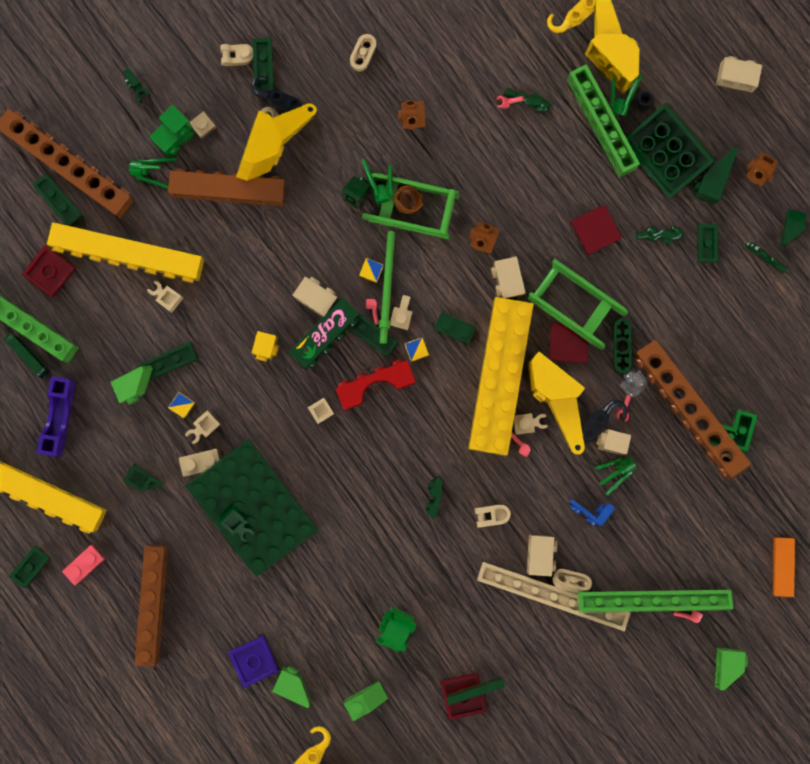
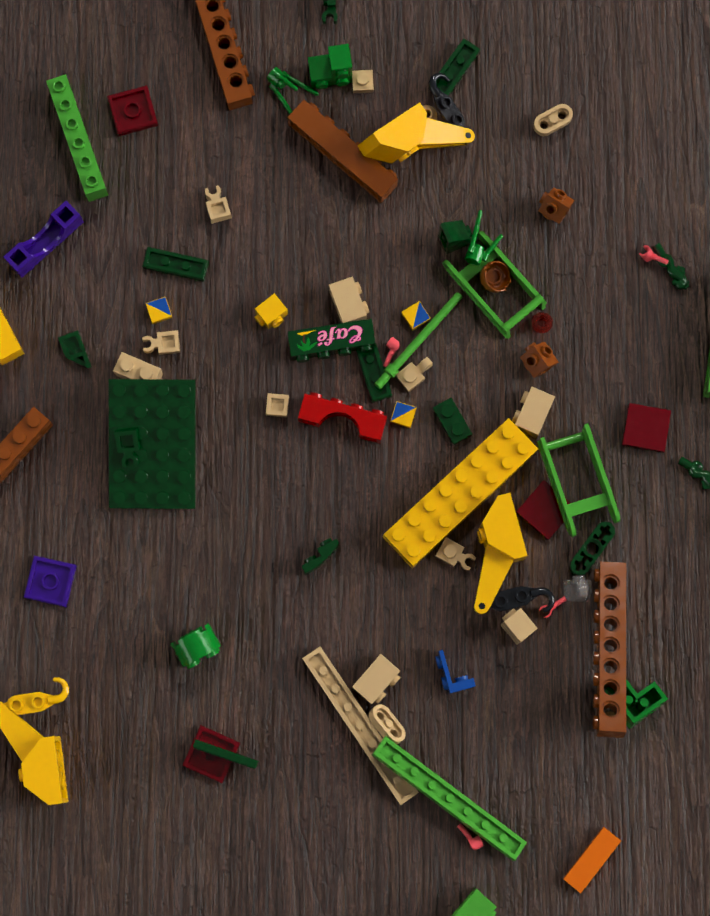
camera: 40 degrees right, 5 degrees down
dark green beam [4,332,49,379] -> none
dark green tile [32,173,84,227] -> none
yellow brick [47,222,204,283] -> none
bright green slope [110,365,152,405] -> none
tan plate [220,44,253,66] -> none
bright green slope [272,666,311,708] -> none
bright green slope [344,681,388,721] -> none
tan plate [474,505,511,528] -> none
coral hand [511,432,531,457] -> none
green plant [595,456,636,496] -> none
none -> clear red plate [531,312,553,333]

